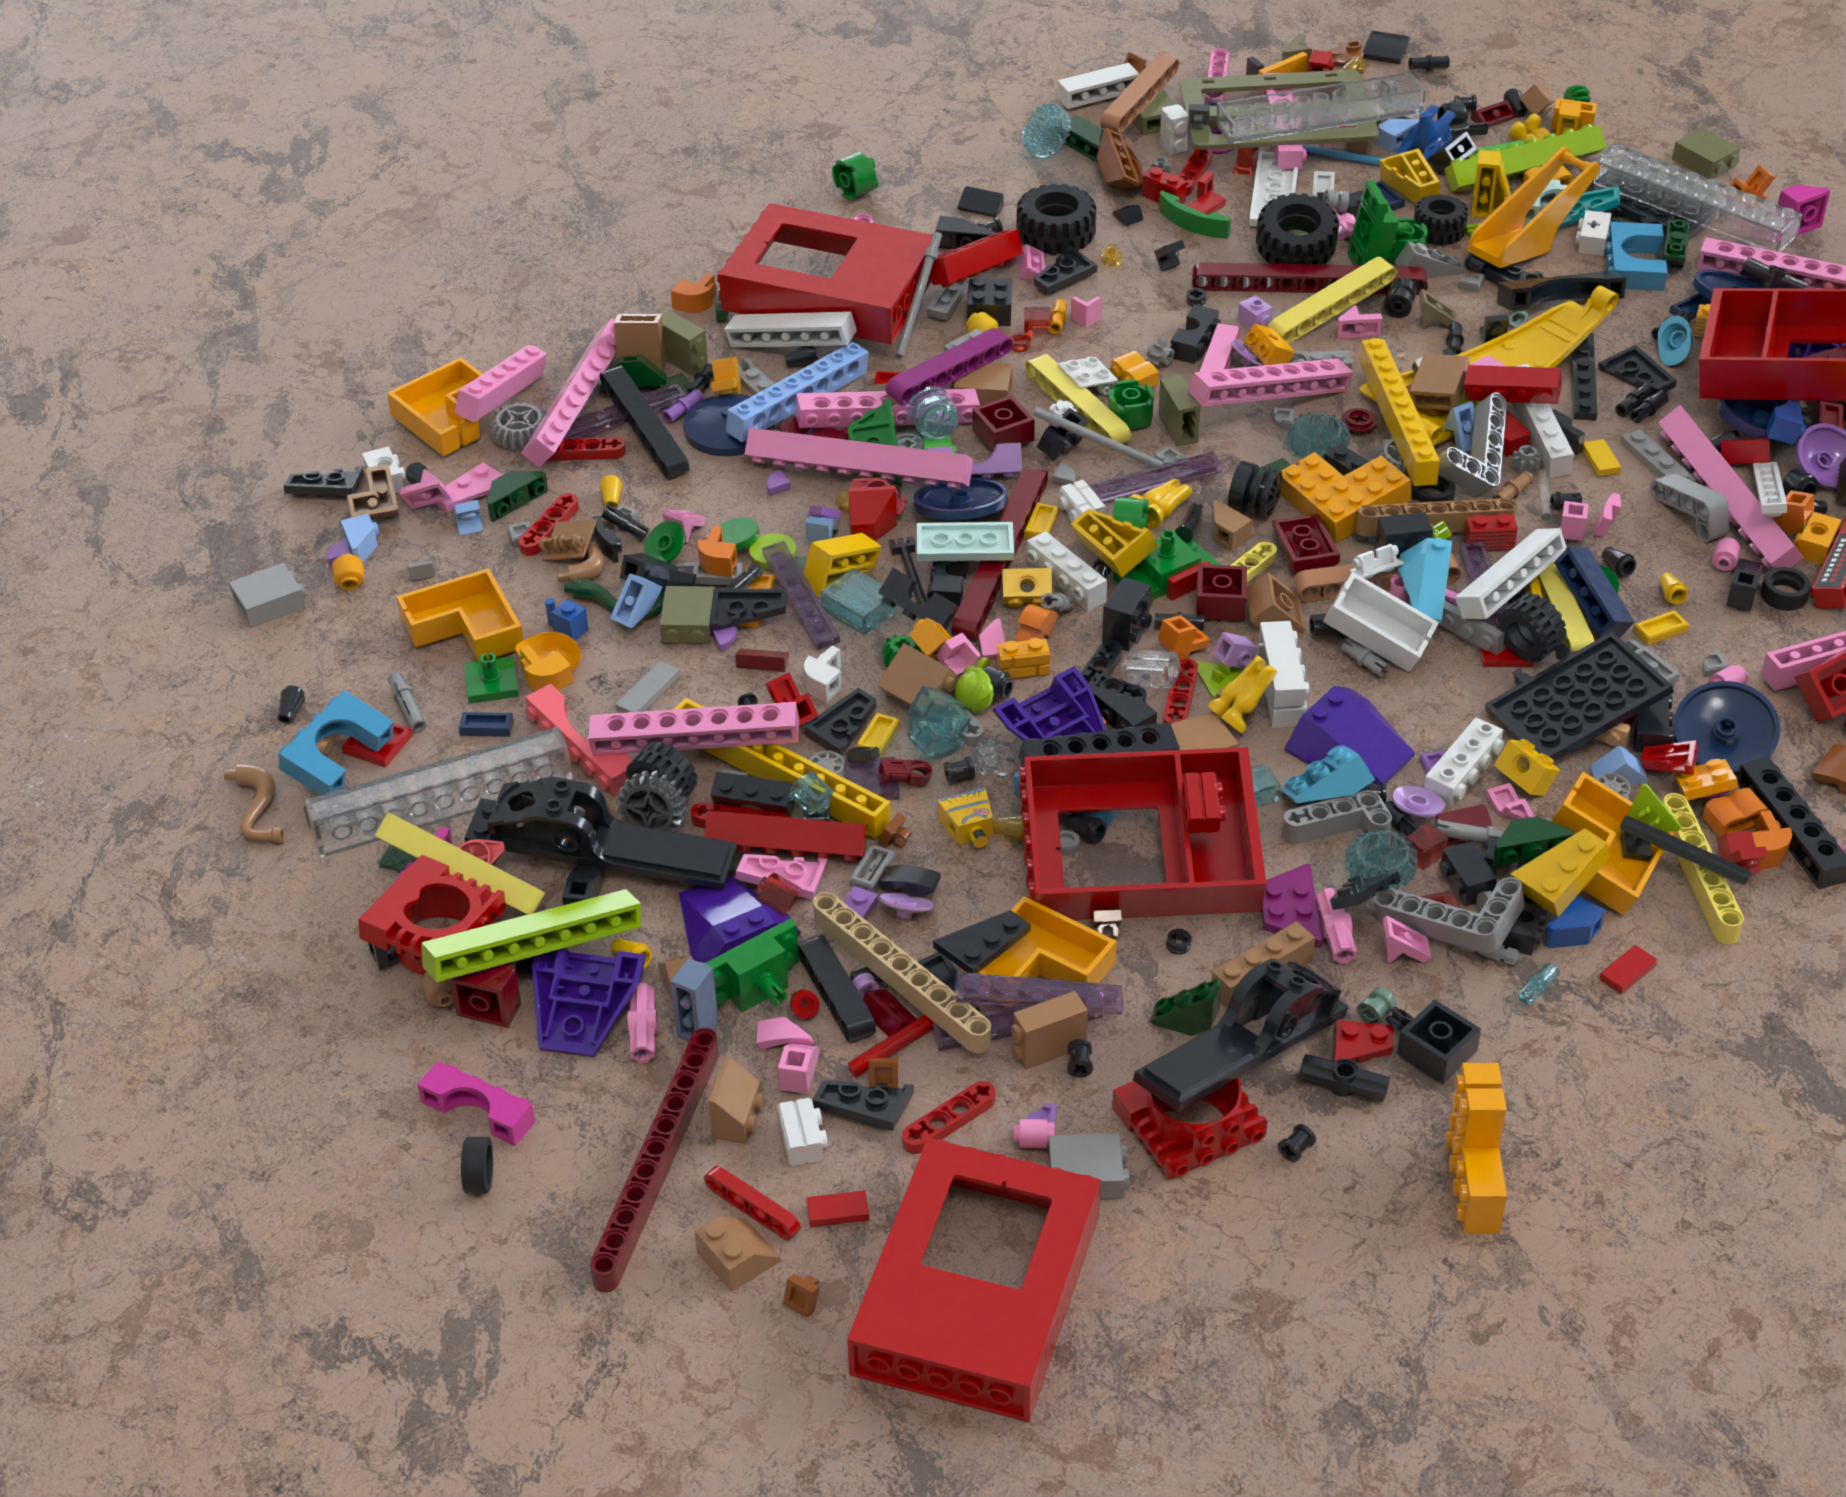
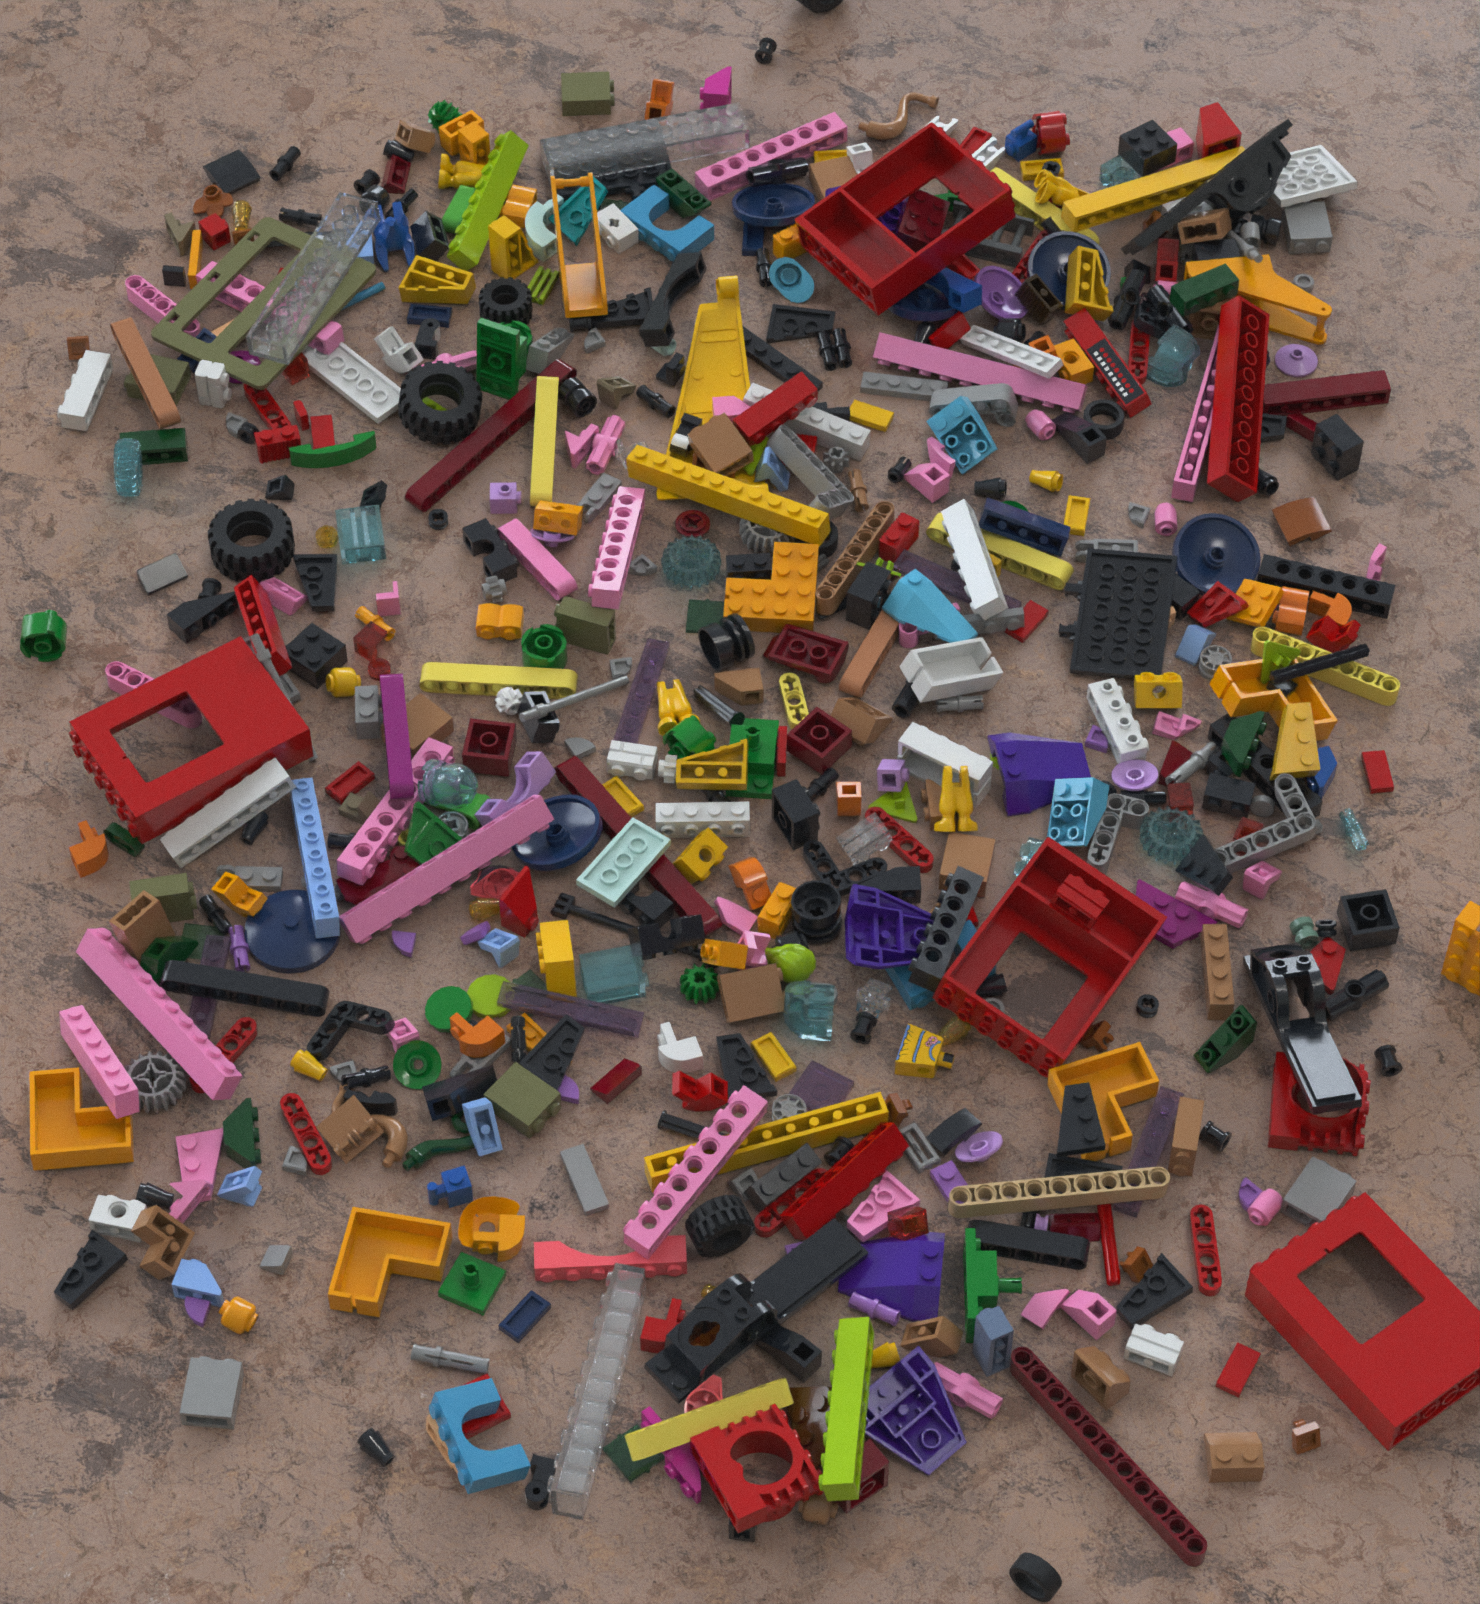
camera: 55 degrees left, 10 degrees up
medium nougat animal [224,764,284,843] -> none
dark pink arch [417,1061,535,1146] -> none
dark grey gear [616,770,688,832] -> none
red beam [704,1166,801,1240] -> none
clear light blue brick [787,770,834,815] -> none
red tile [790,989,819,1019] -> none
black tile [846,746,880,761] -> none
dark red piece [878,759,933,787] -> none
clear purple plate [955,972,1124,1015] -> none
light grey pin [1041,593,1075,612] -> none
white hinge [1058,357,1118,395] -> none
dark orange wedge [1097,128,1144,189] -> none
dark grey tile [1189,104,1210,130] -> none
light grey wheel [1322,189,1349,213] -> none
white hinge [1349,544,1404,579] -> none
black tyre [1498,593,1567,662] -> none
clear bar [1539,469,1551,521] -> none
none -> black beam [307,1001,395,1061]
none -> clear light blue brick [335,505,386,564]
none -> bright pink piece [586,415,625,475]
none -> black wheel [791,880,842,944]
none -> medium lavender pin [848,1292,901,1327]
none -> medium azure slope [926,396,998,475]

